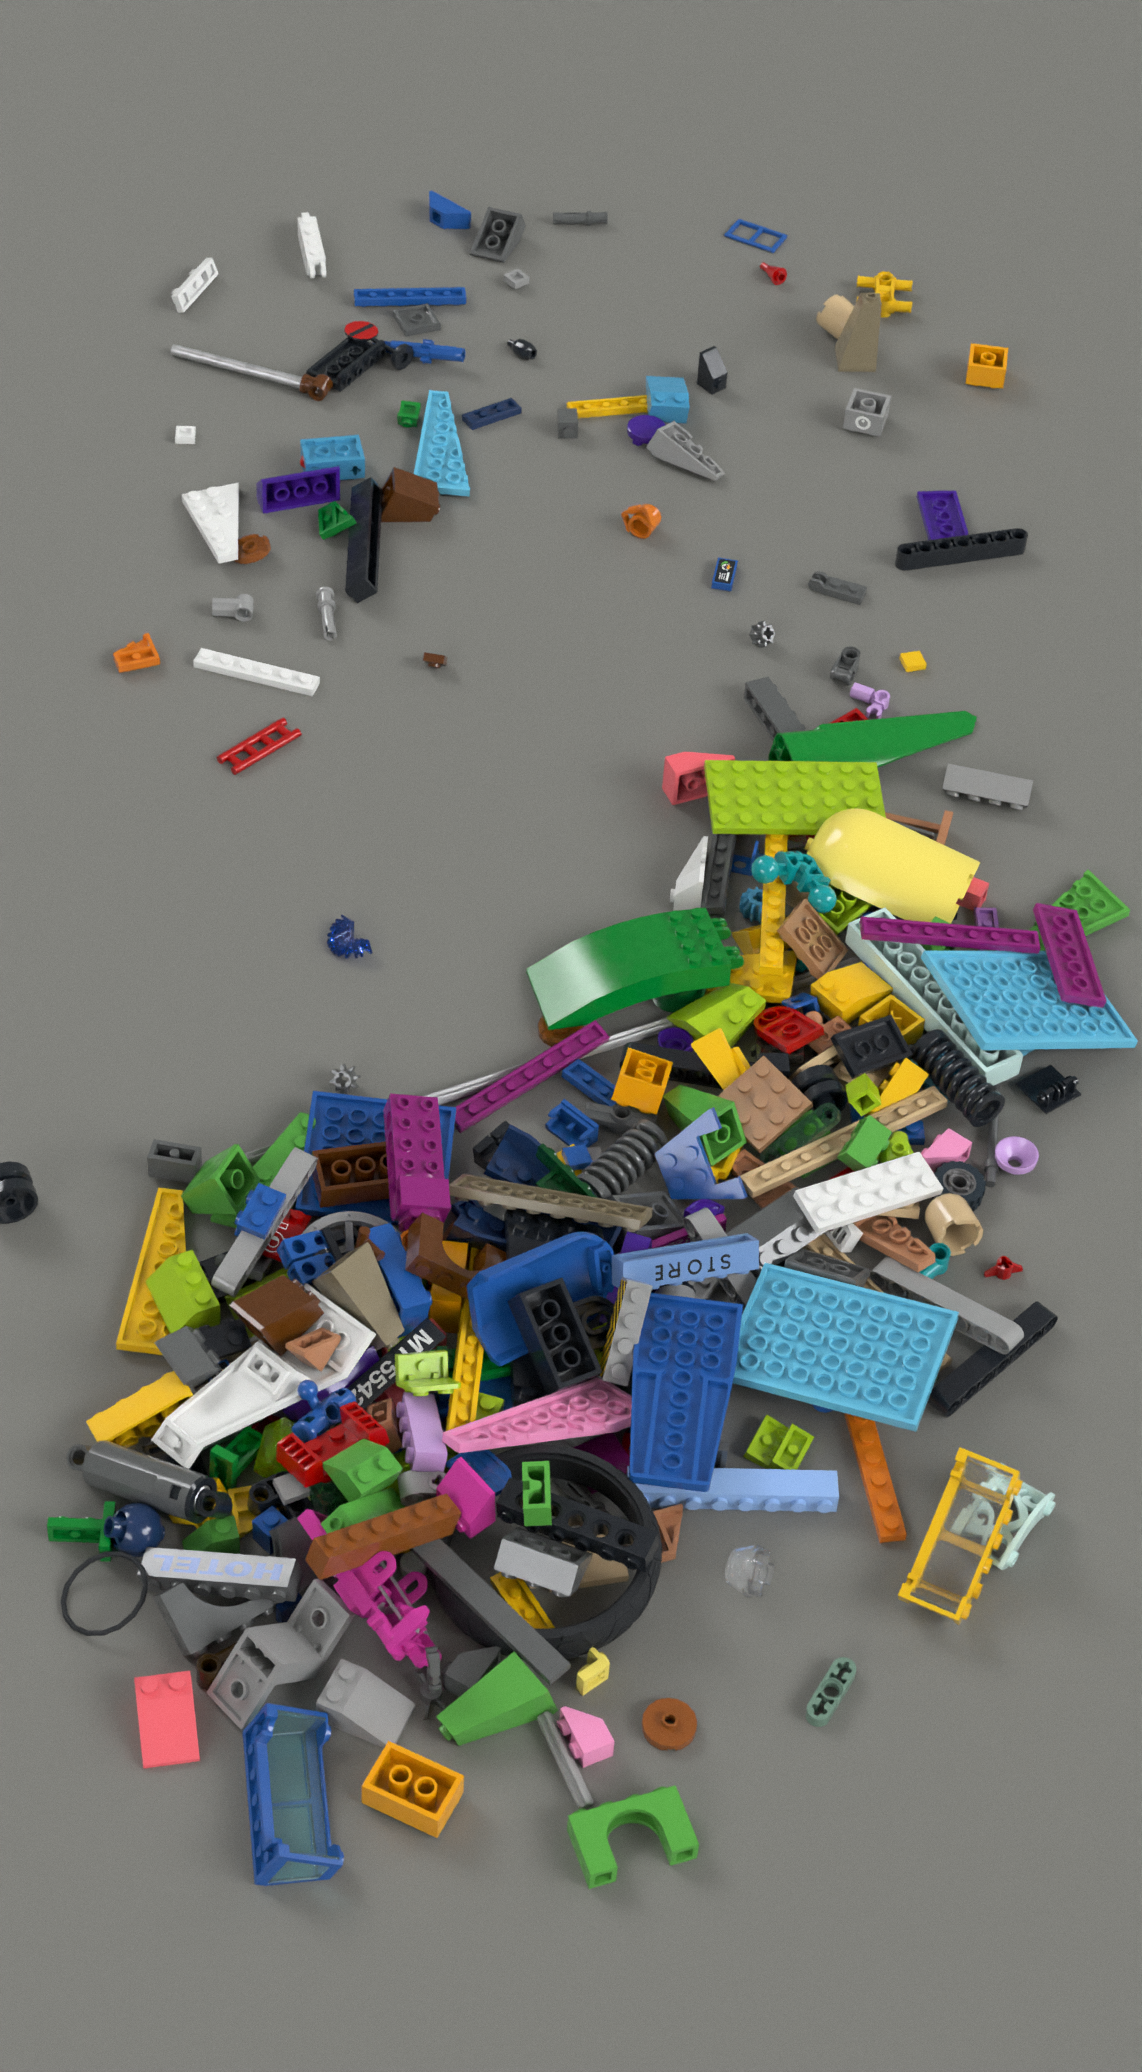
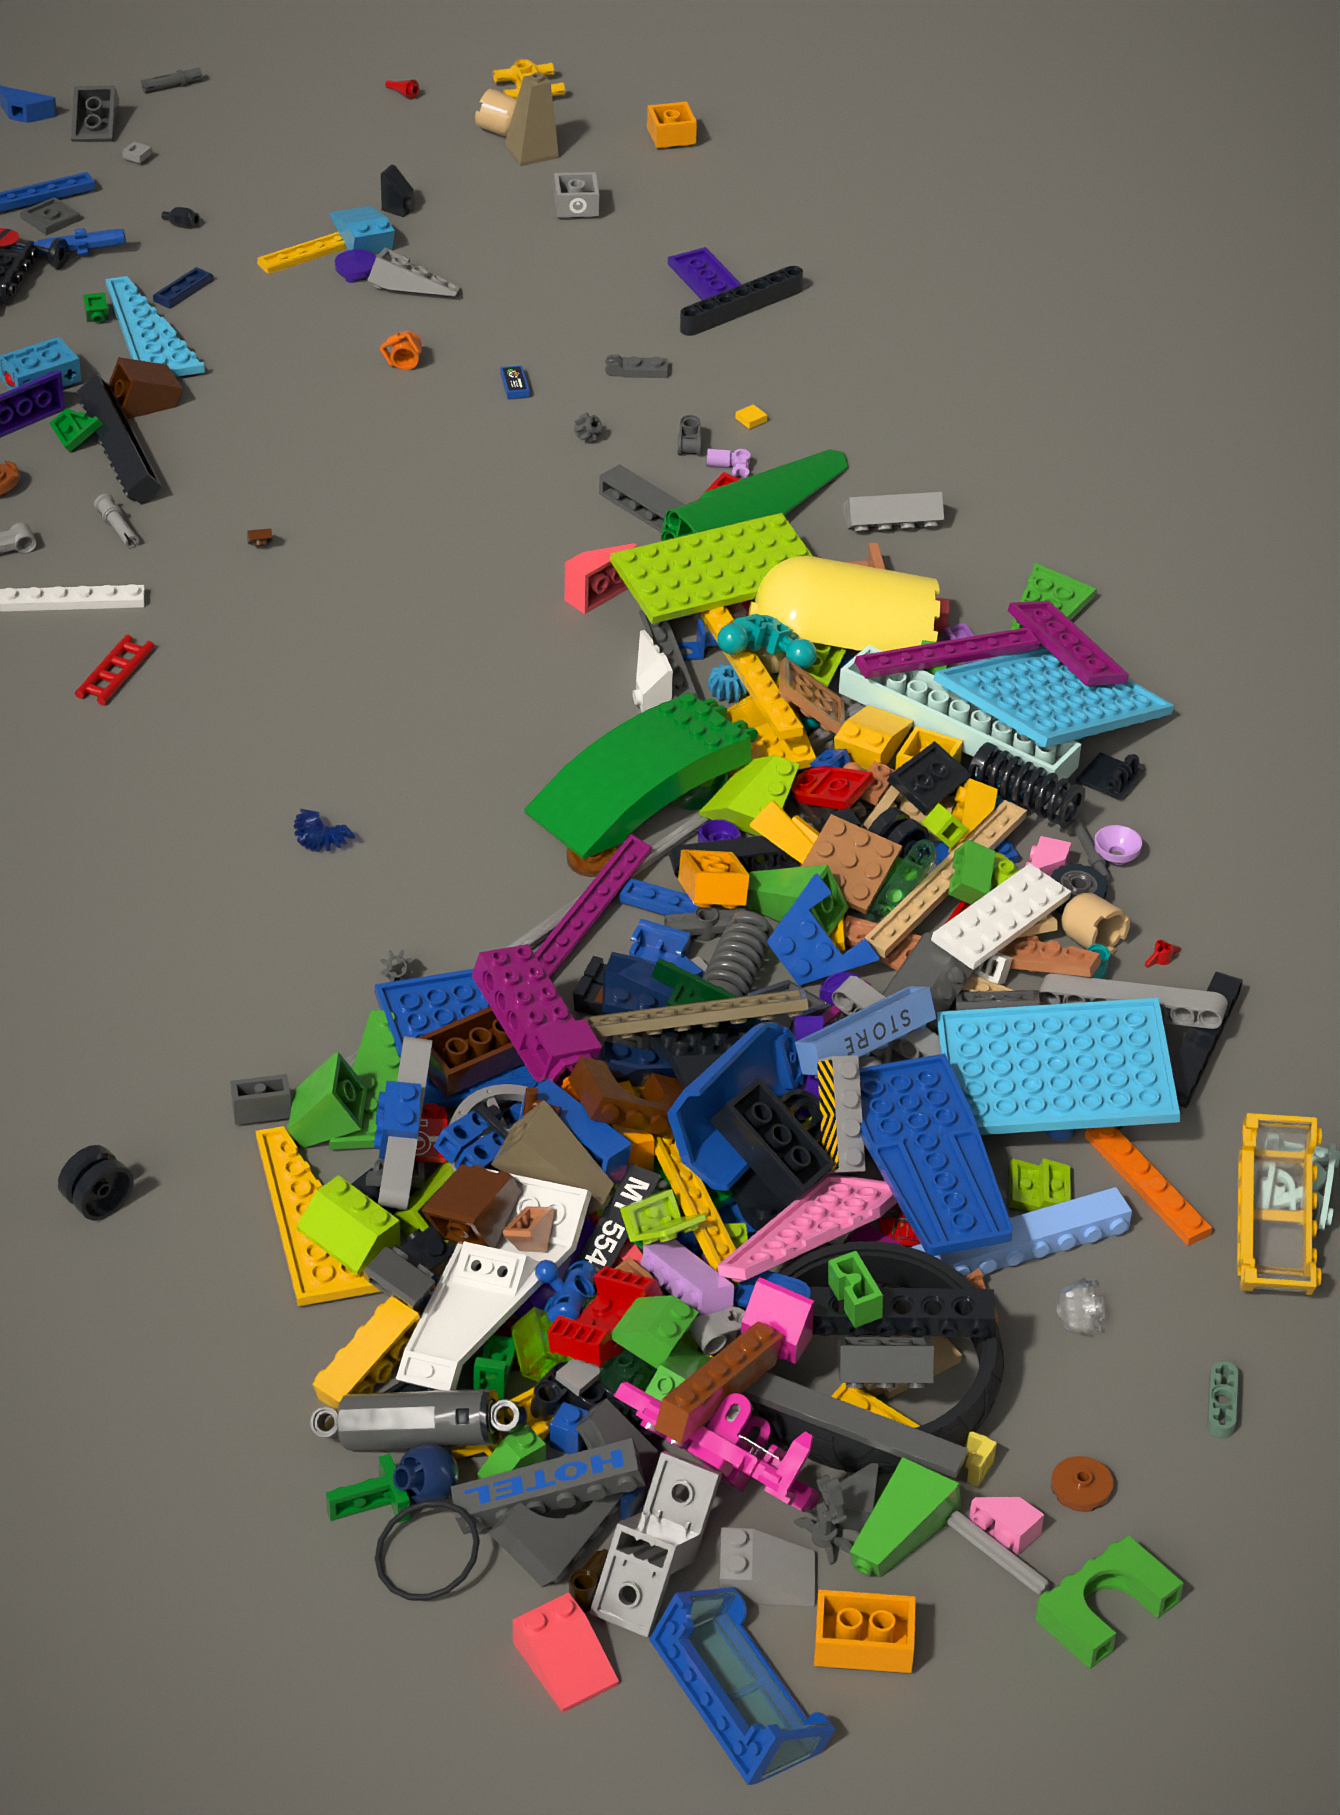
camera: 20 degrees left, 5 degrees down
dark grey brick [556,408,578,438] -> none
blue window [724,219,787,253] -> none

